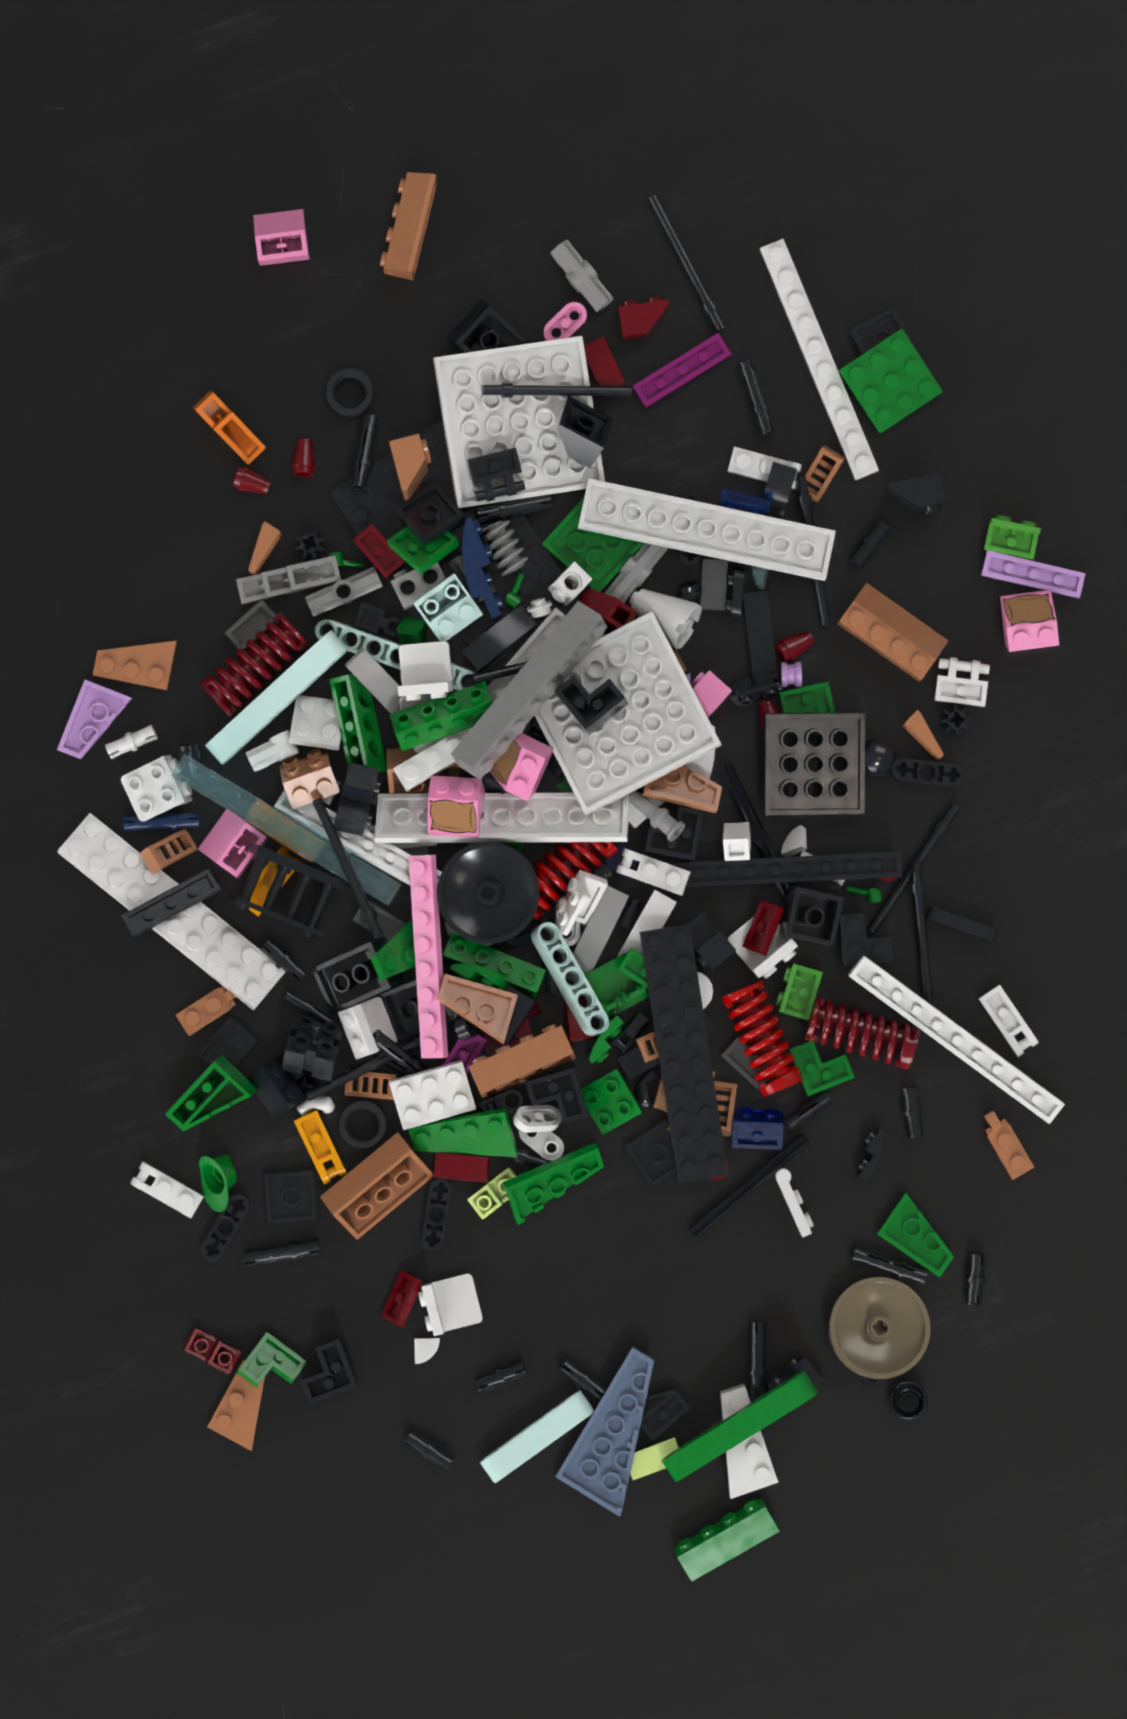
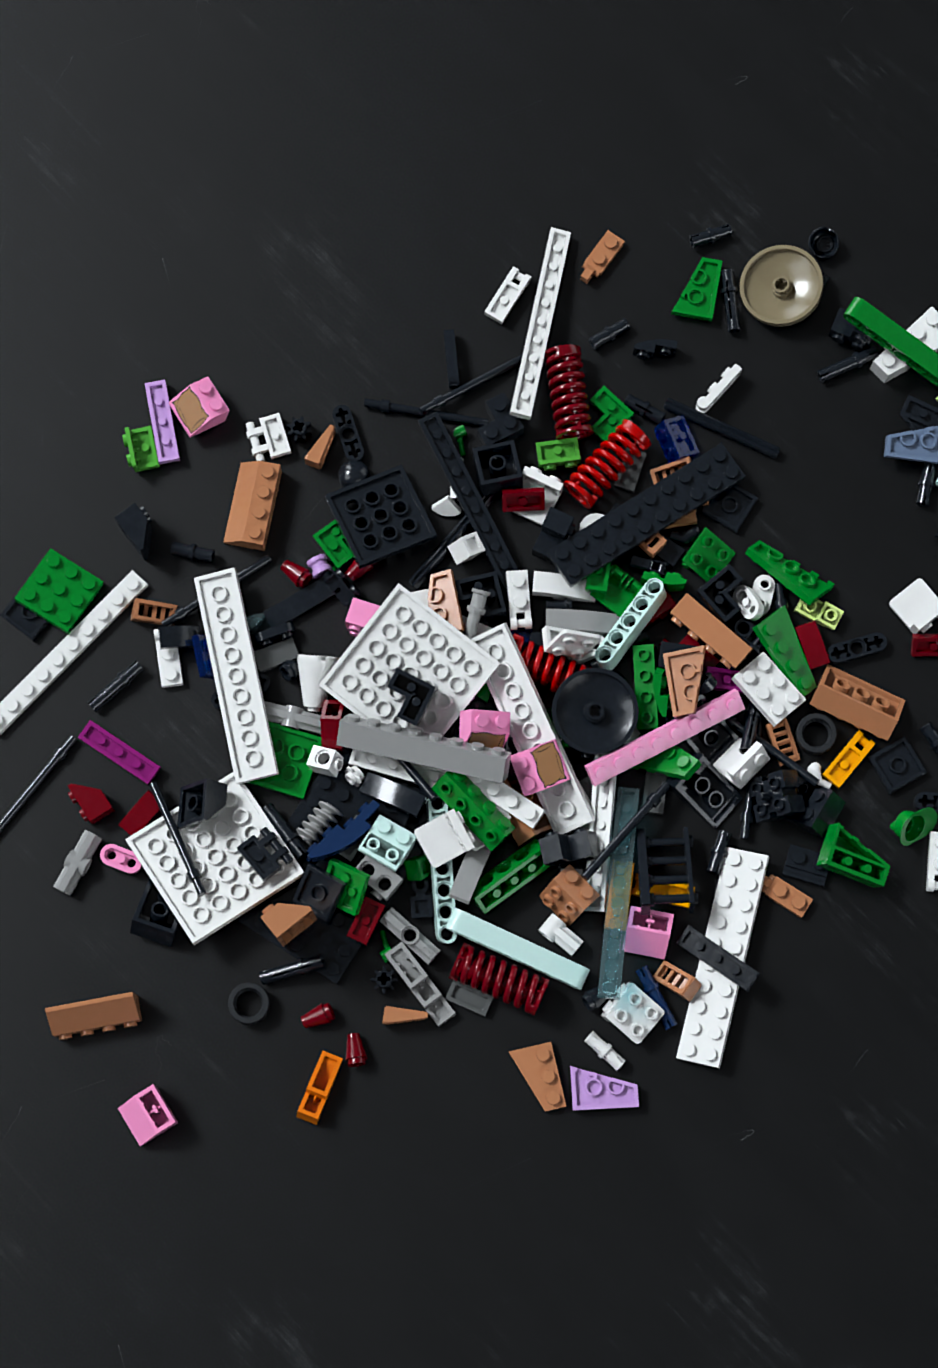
camera: 110 degrees left, 10 degrees down
white plate [289,695,341,751] -> none
green hand [505,573,524,610] -> none

